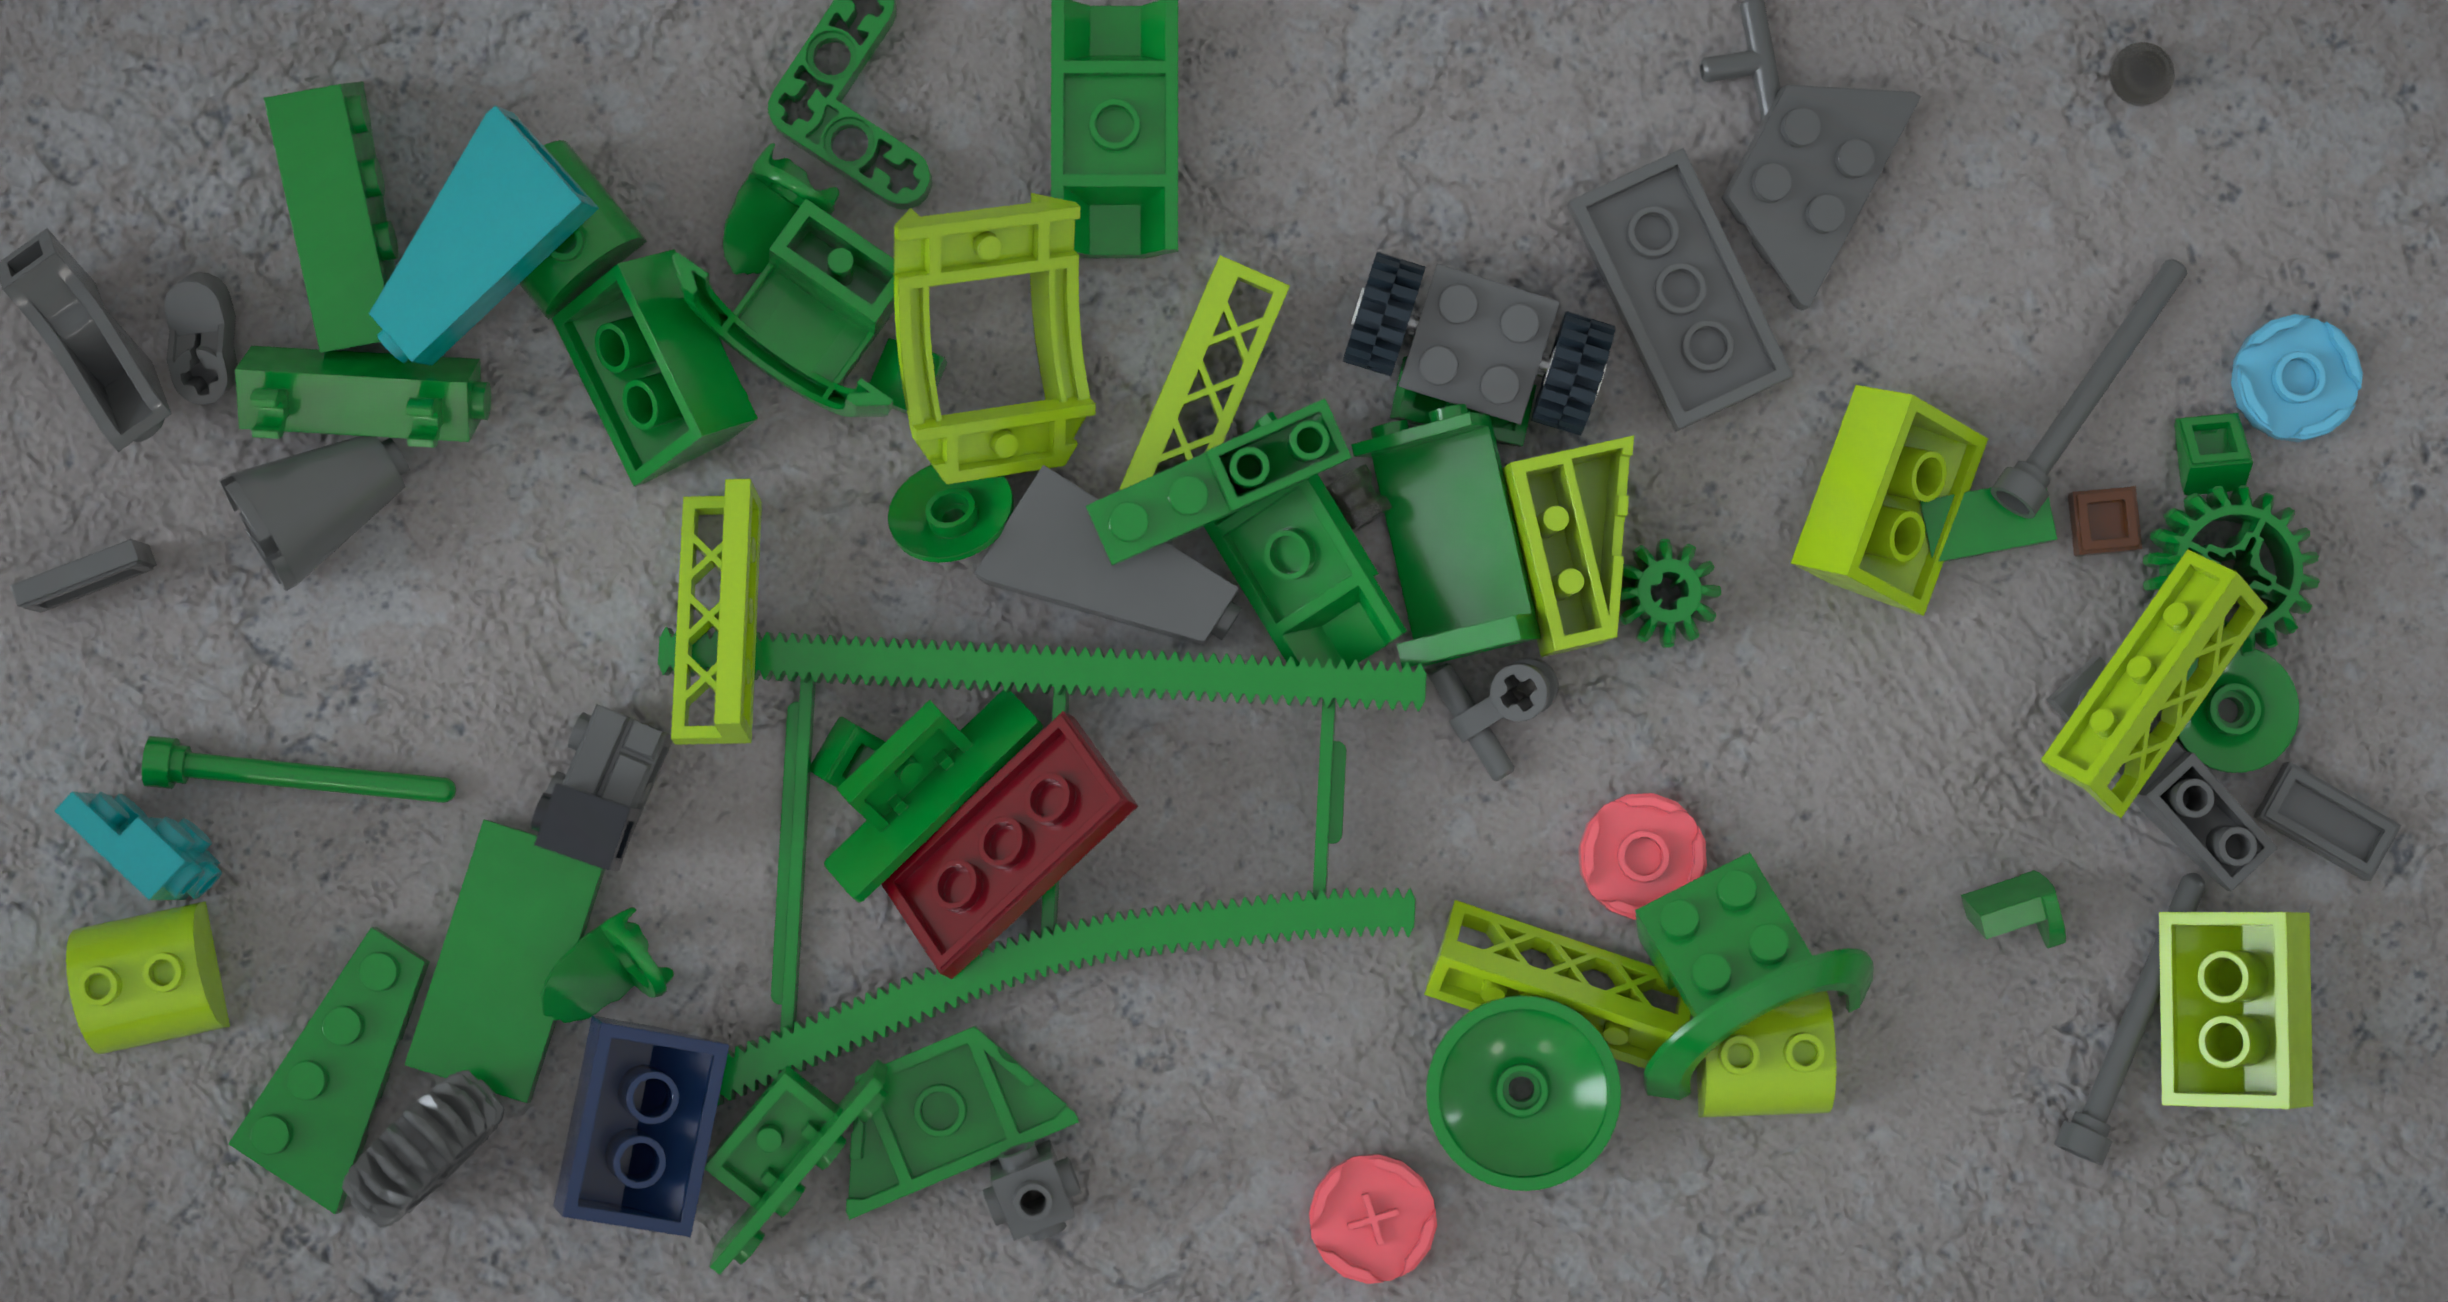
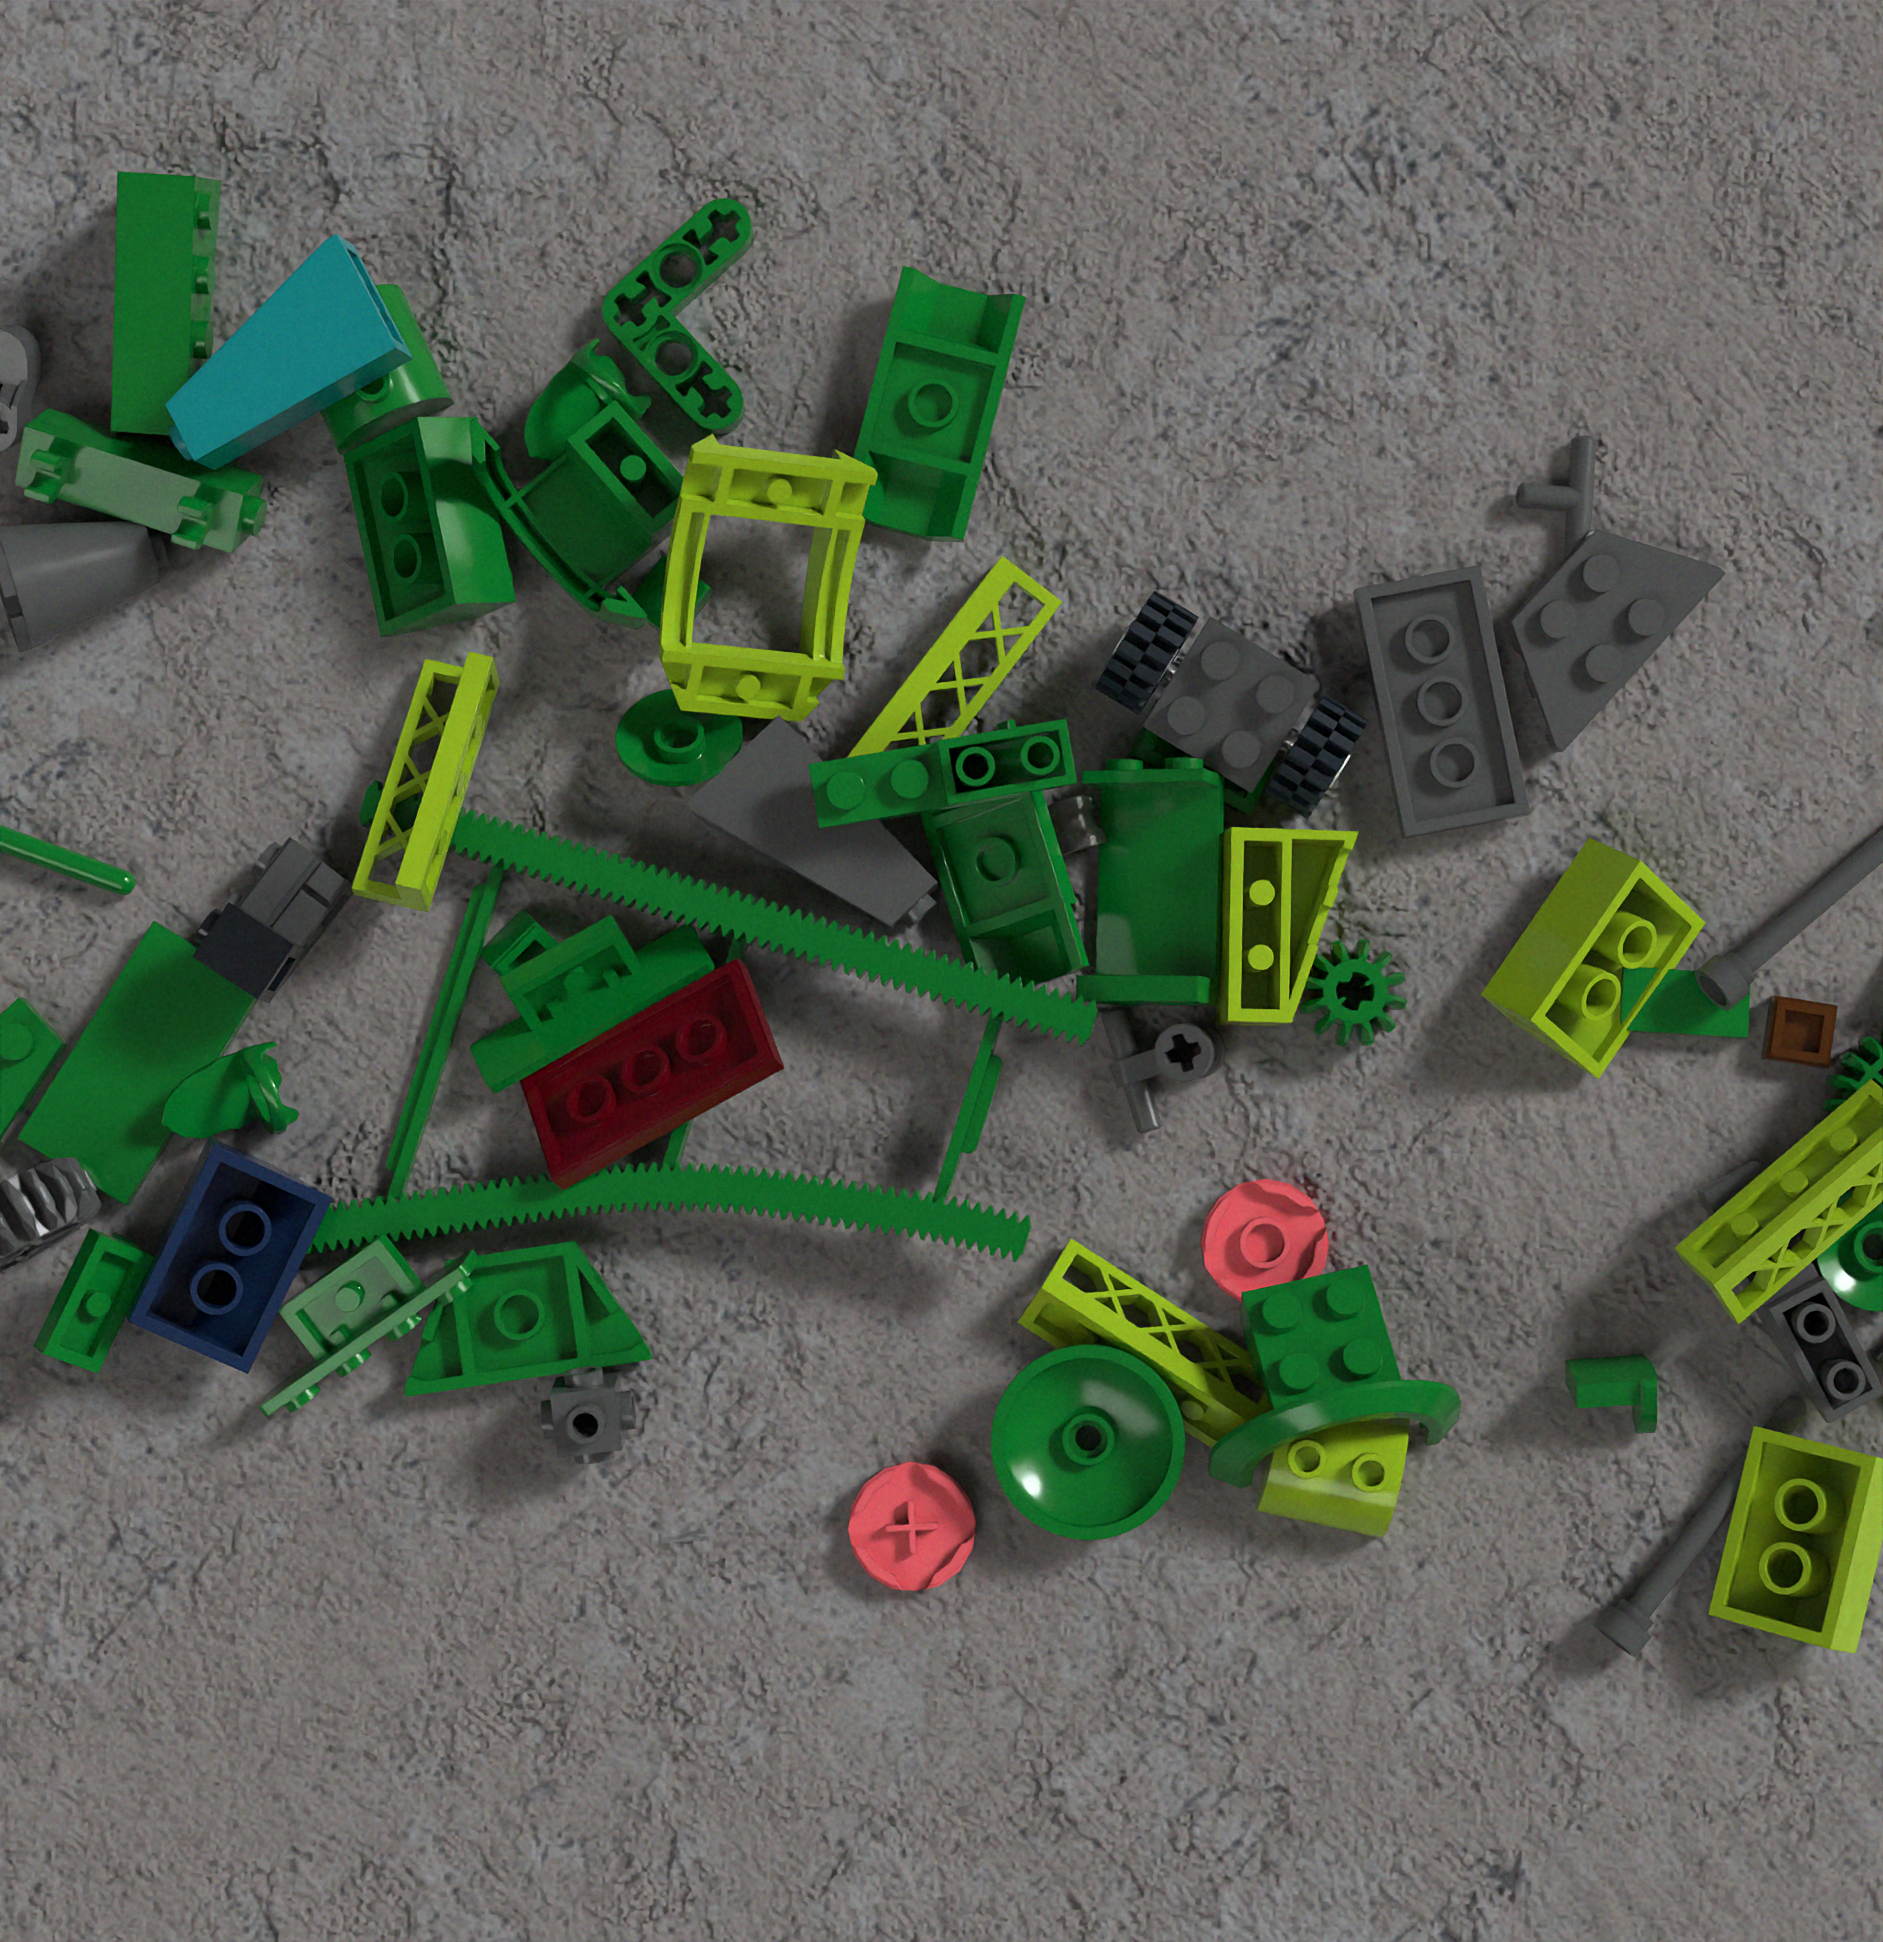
camera: 20 degrees right, 0 degrees up
none -> green panel [33,1228,154,1374]

